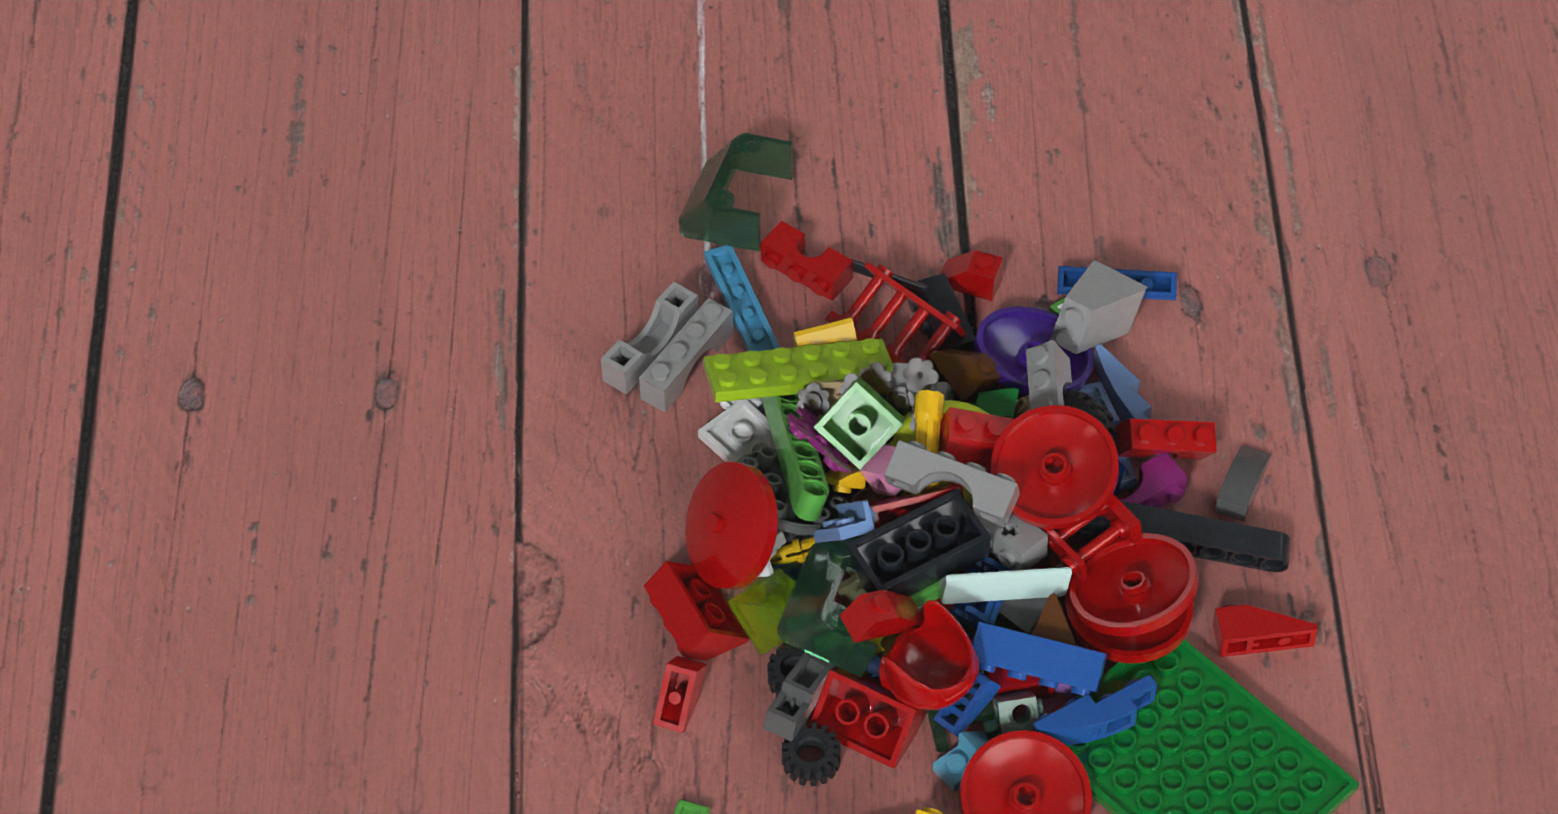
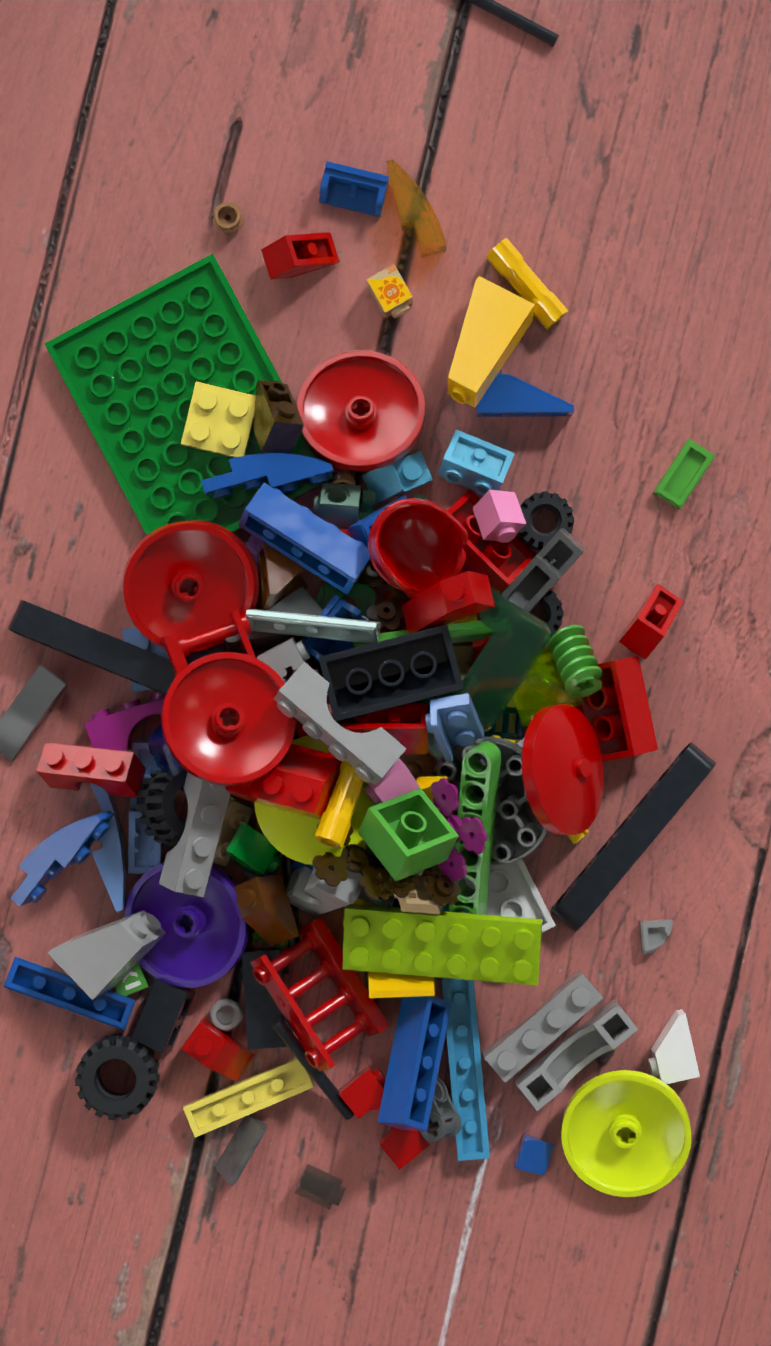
camera: 160 degrees left, 35 degrees up
clear green windscreen [679,133,793,252] -> none
red slope [1212,604,1318,657] -> none
none -> slope [10,810,115,907]
none -> black tyre [75,1033,160,1120]
none -> black hinge [131,979,196,1053]
none -> light yellow plate [181,382,255,458]
none -> light yellow plate [183,1058,314,1138]
none -> light grey tile [210,998,243,1031]
none -> flat silver slope [216,1114,267,1186]
none -> dark brown slope [253,380,304,454]
none -> clear smoke brick [294,1163,346,1209]
none -> blue brick [377,996,451,1131]
none -> dark grey piece [421,1077,461,1142]
none -> medium azure bracket [438,429,515,496]
none -> bright pink brick [473,490,526,543]
none -> blue slope [514,1134,555,1175]
none -> bright green piece [548,625,602,698]
none -> black beam [550,742,716,932]
none -> neon yellow dish [561,1070,691,1197]
none -> light grey tile [639,919,673,954]
none -> white slope [648,1009,700,1084]

